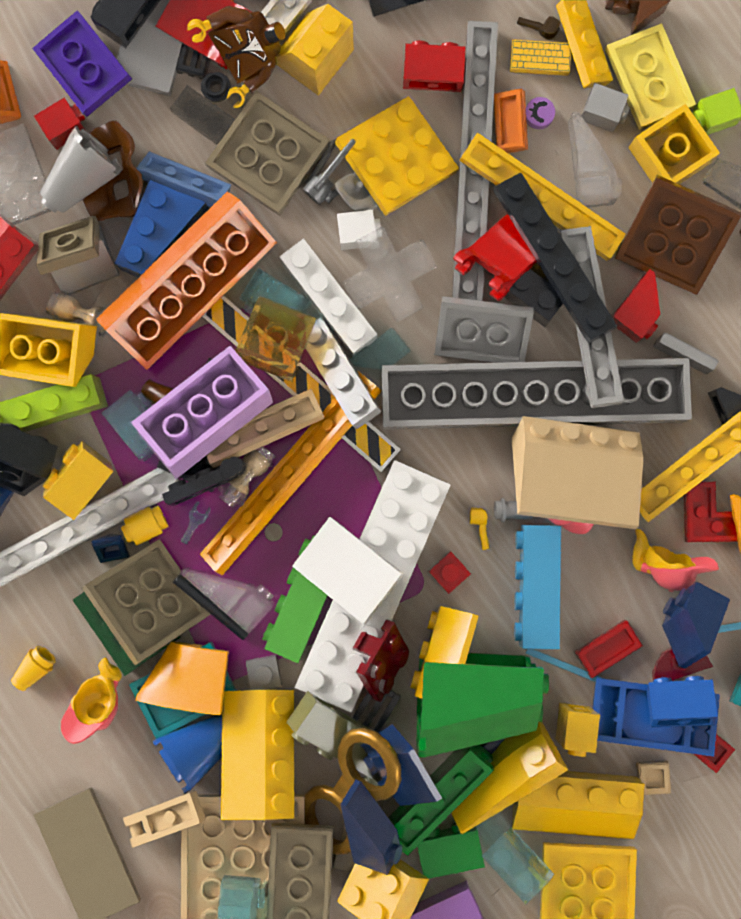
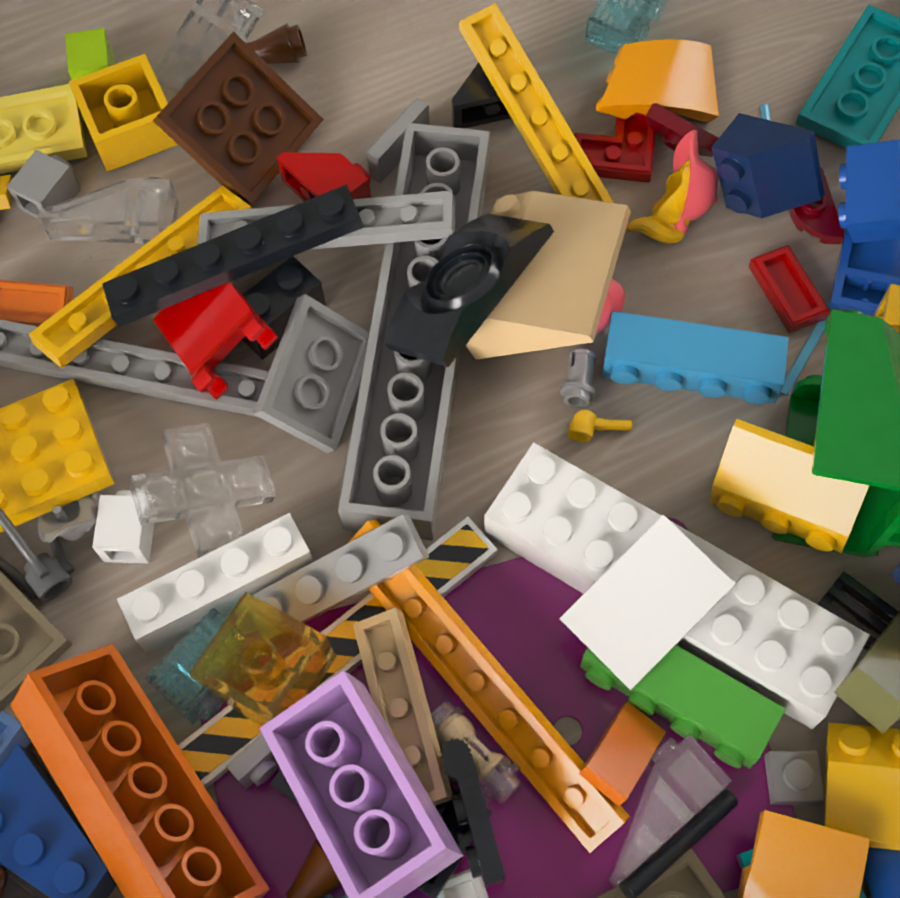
camera: 80 degrees left, 20 degrees down
clear light blue hand [181,502,211,544] -> none
clear light blue slope [350,327,411,369] -> none
dark red piece [352,619,410,703] -> none
red plate [428,551,471,594] -> none
medium lavender tile [526,97,555,129] -> none
none -> light grey plate [225,733,279,789]
none -> black slope [384,213,554,367]
none -> orange tile [579,701,666,806]
none -> dark red plate [646,103,718,157]

